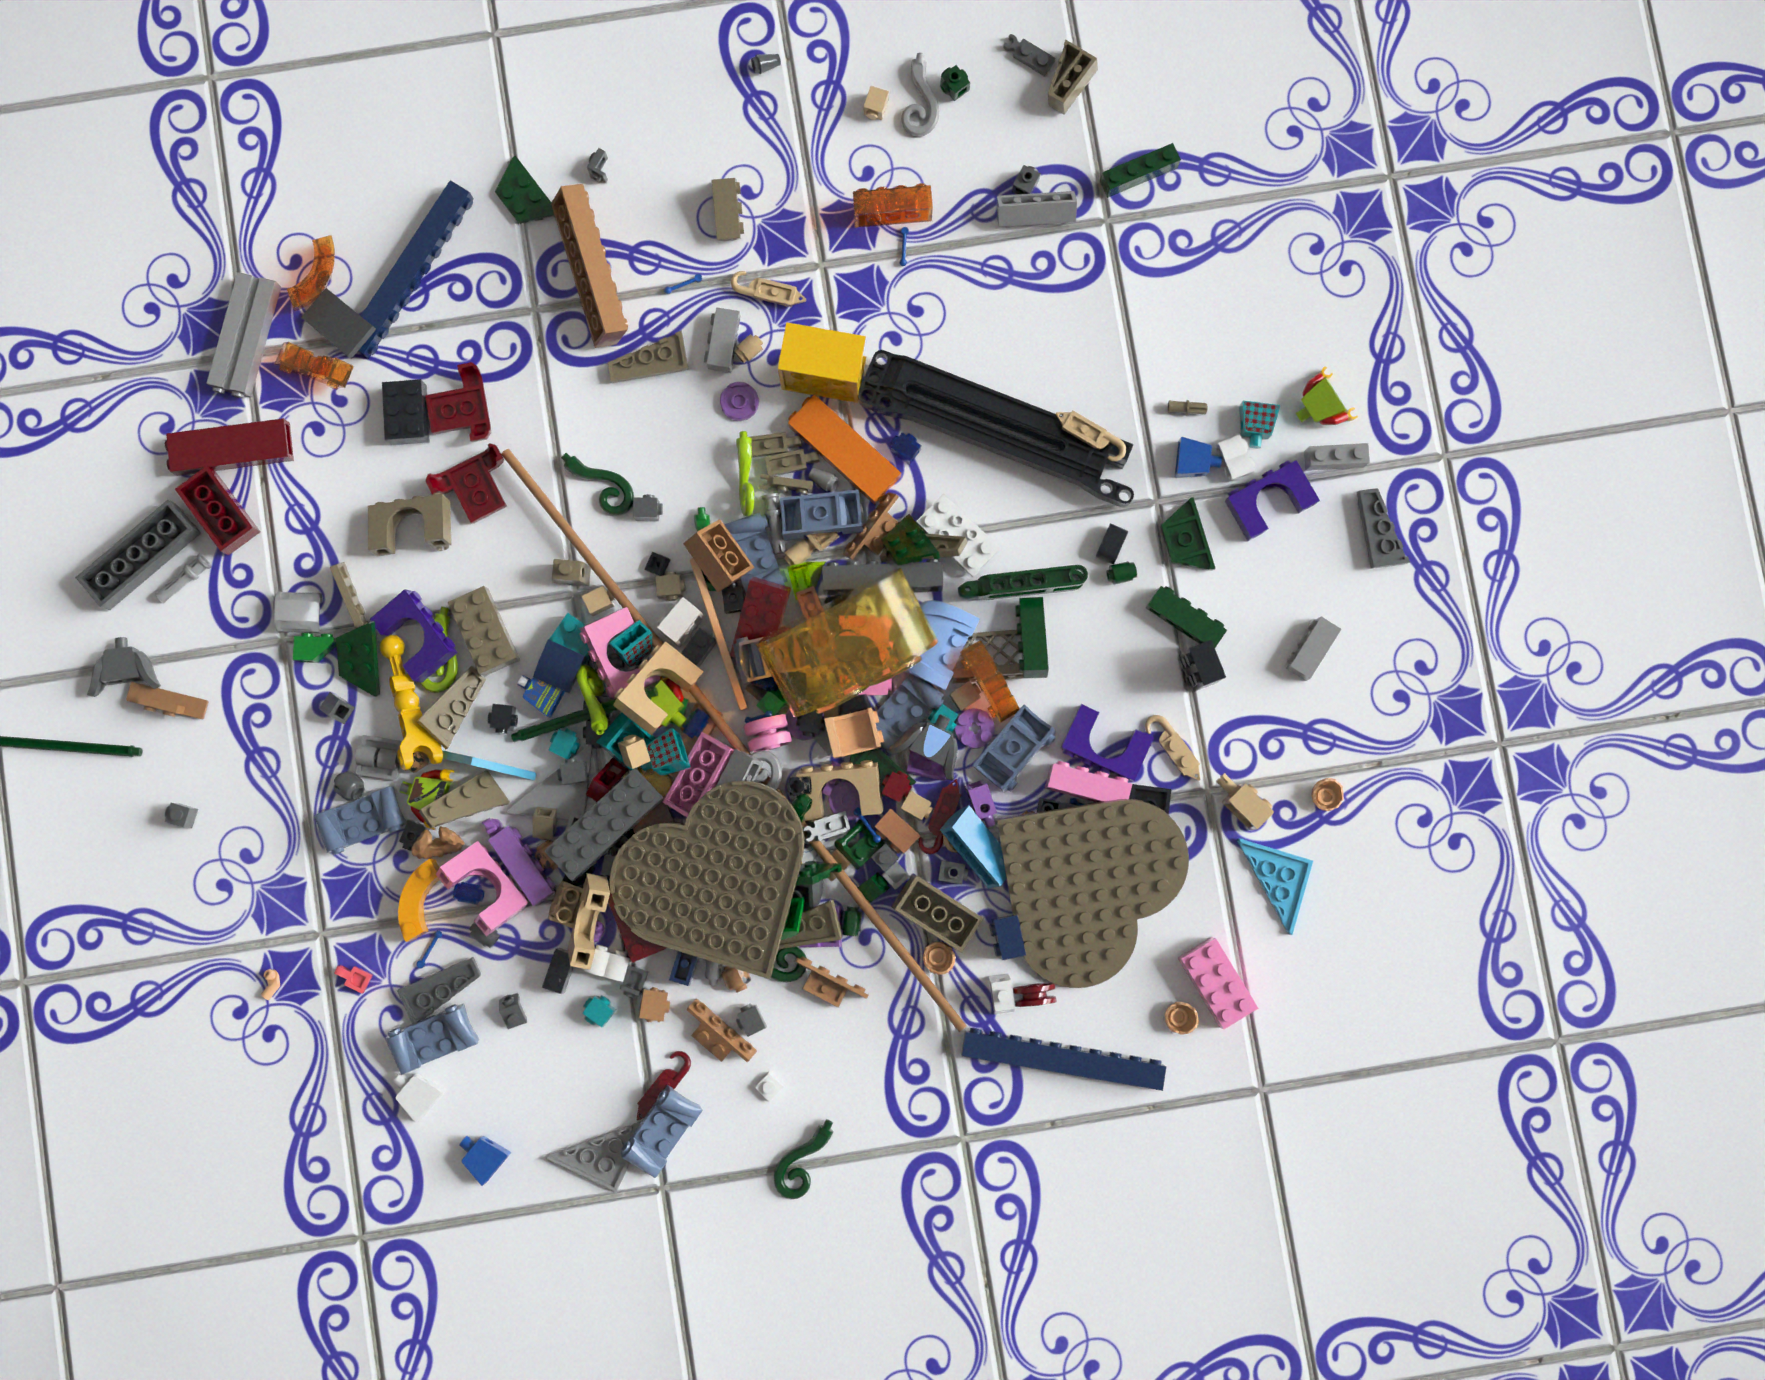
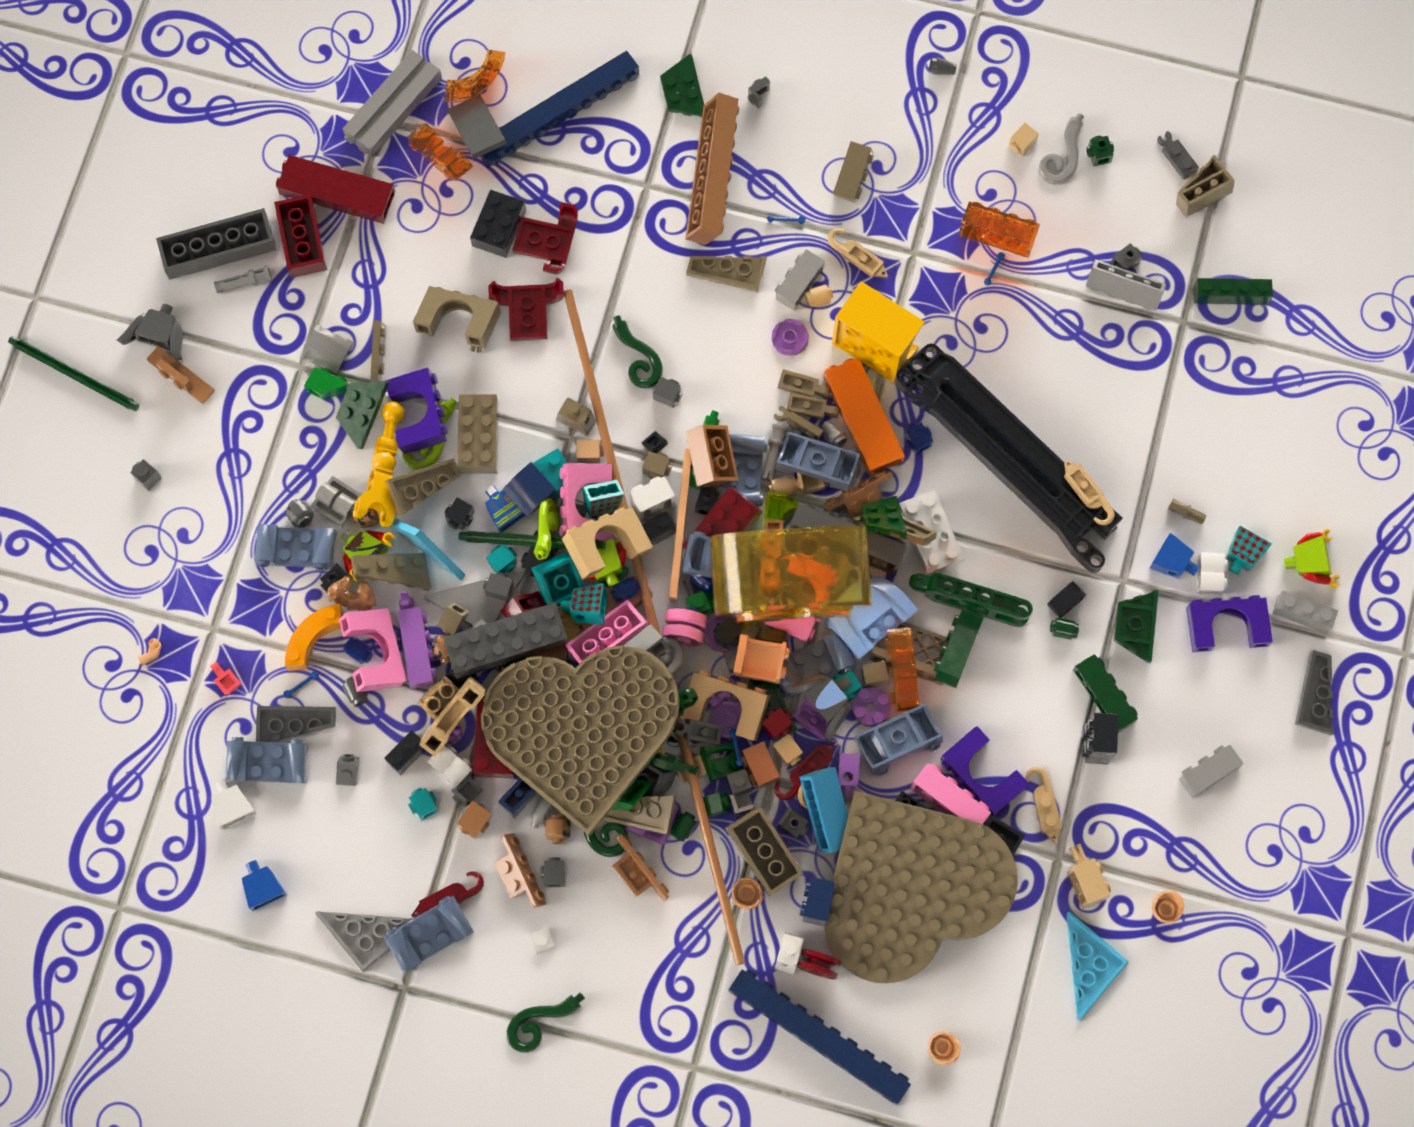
camera: 25 degrees right, 10 degrees down
dark grey brick [319,692,355,724] -> none
tan brick [618,735,651,769] -> none
lime plant [736,431,754,517] -> none
black piece [787,776,812,795] -> none
bright pink brick [1178,937,1259,1029] -> none

